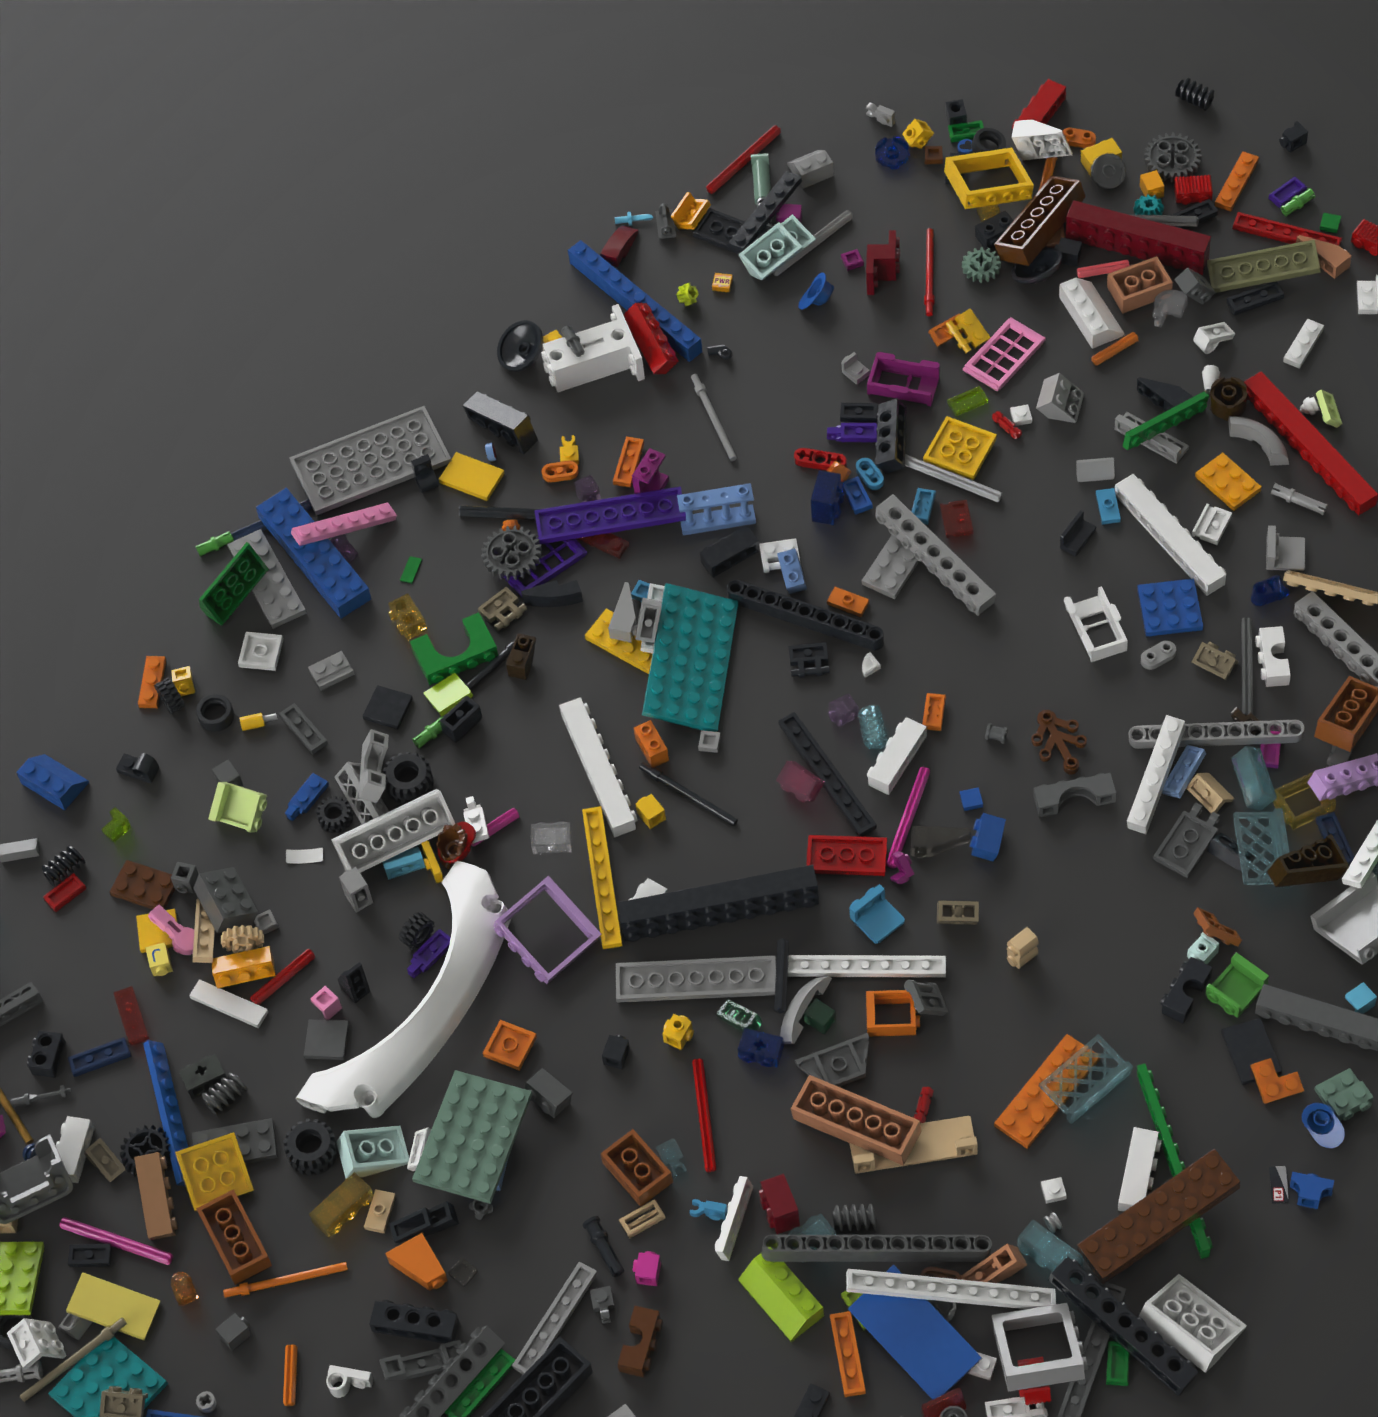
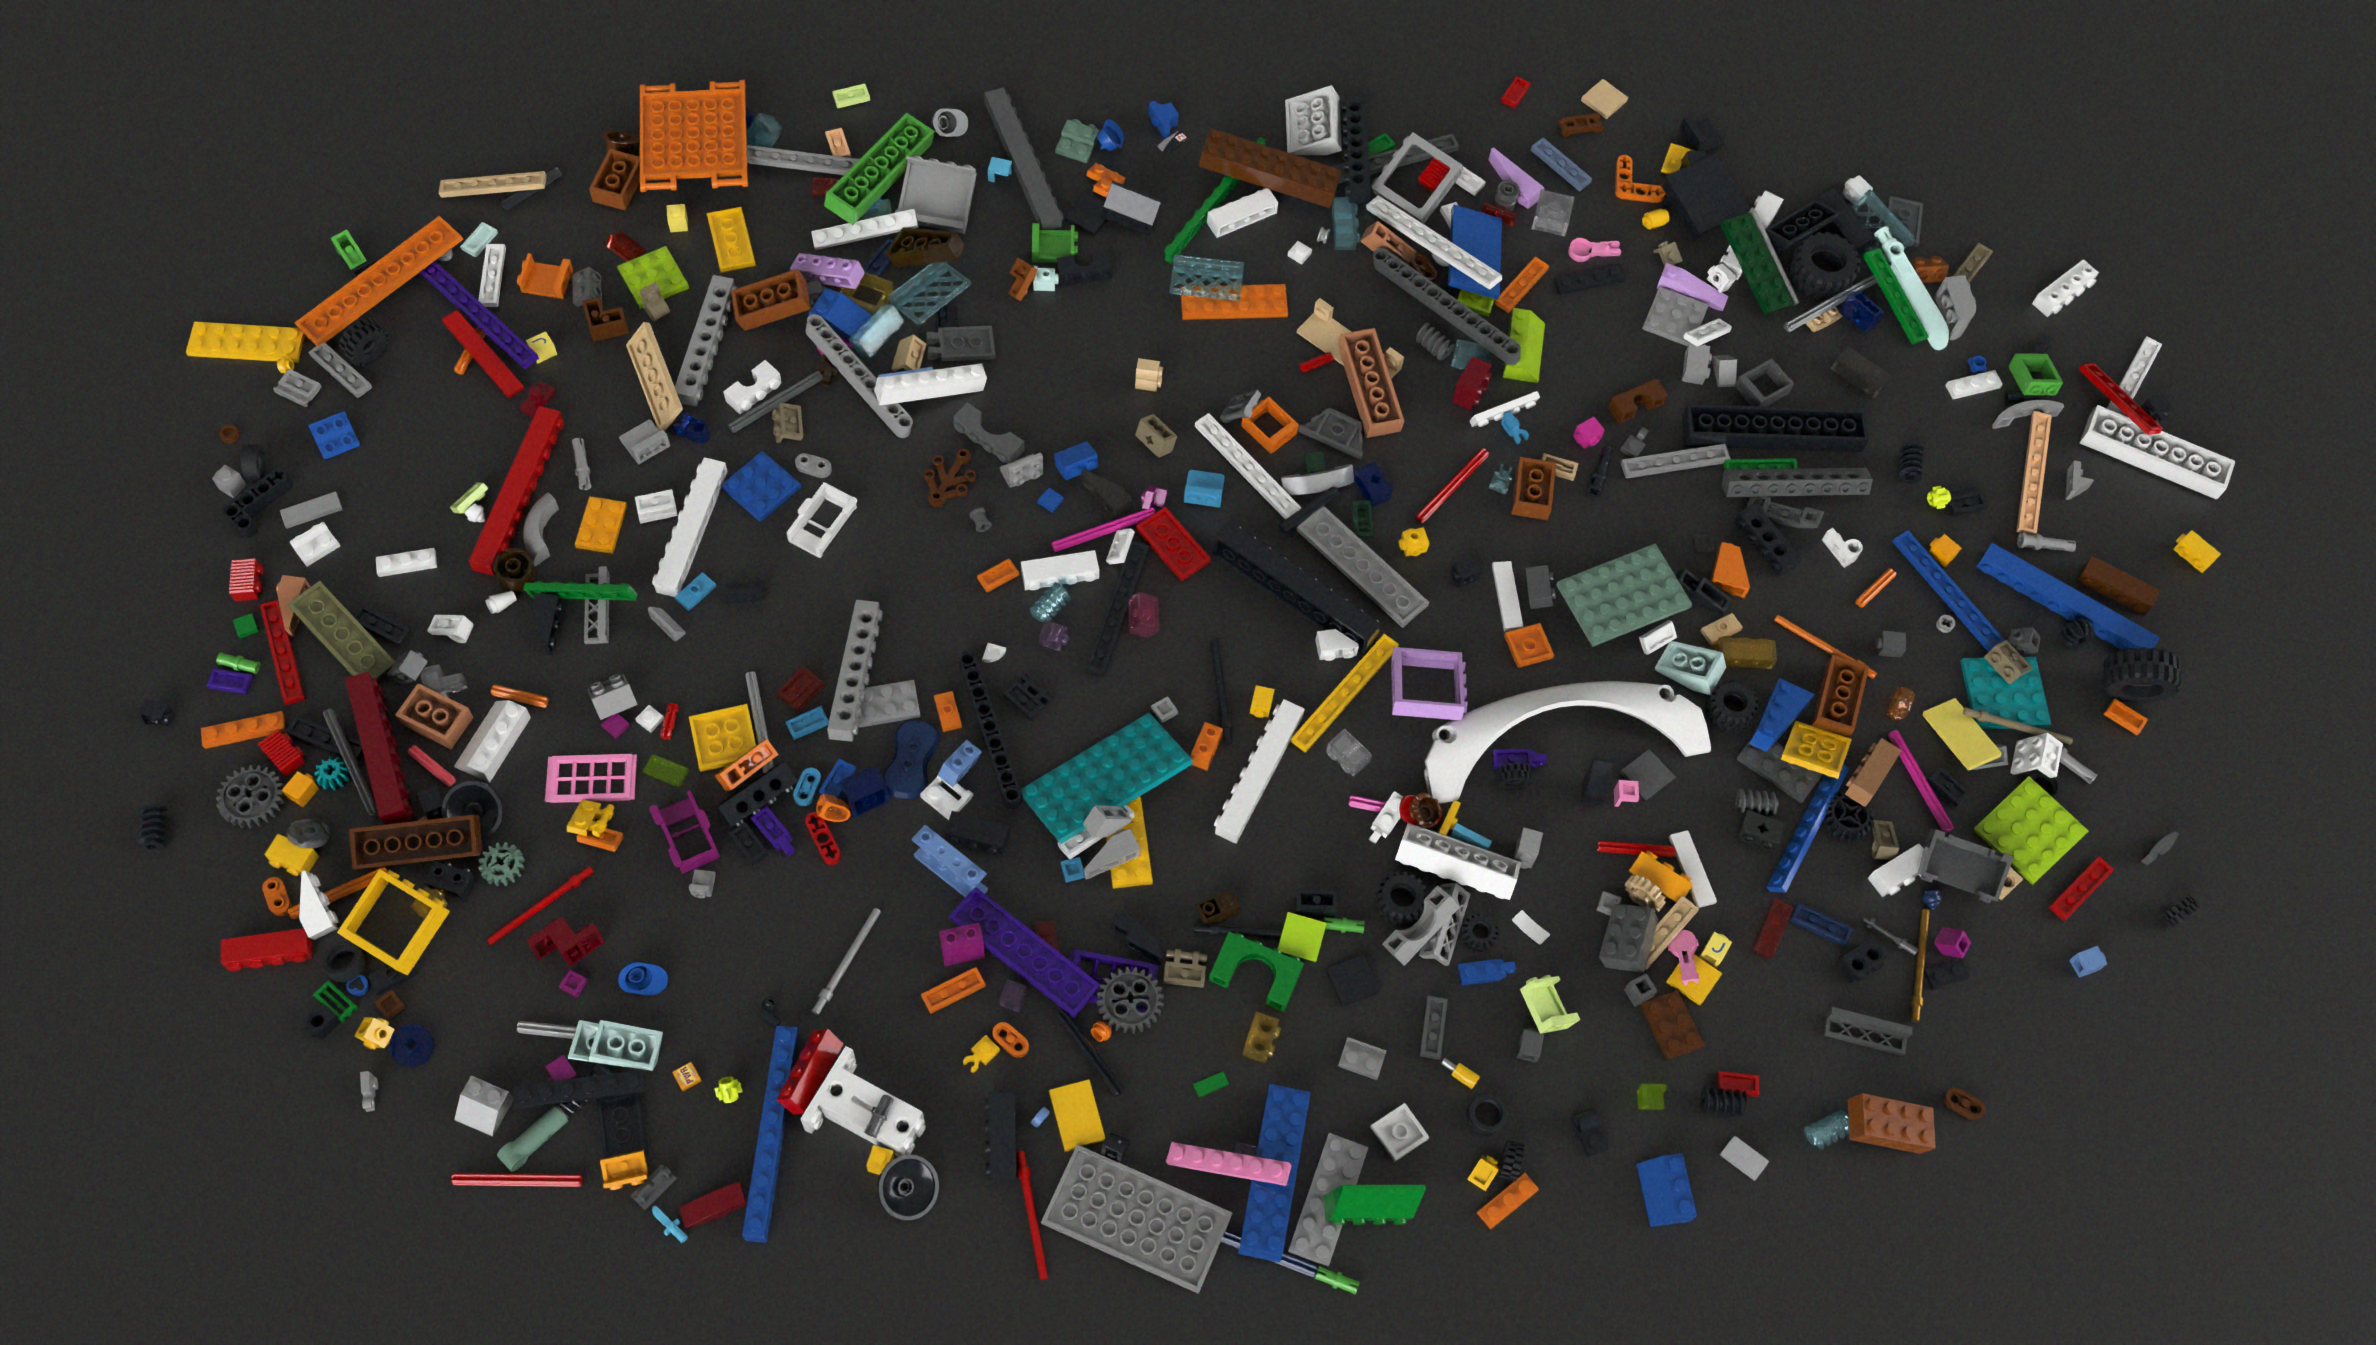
camera: 145 degrees left, 5 degrees up
none -> magenta tile [601,713,630,739]
none -> orange slope [714,739,779,791]
none -> blue slope [809,288,875,344]
none -> dark blue plate [882,720,940,799]
none -> light grey bracket [1000,453,1043,488]
none -> red bar [1016,1151,1048,1280]
none -> slope [1101,181,1162,235]
none -> white plate [1106,528,1135,565]
none -> white tile [1492,561,1524,631]
none -> blue wedge [1749,678,1815,752]

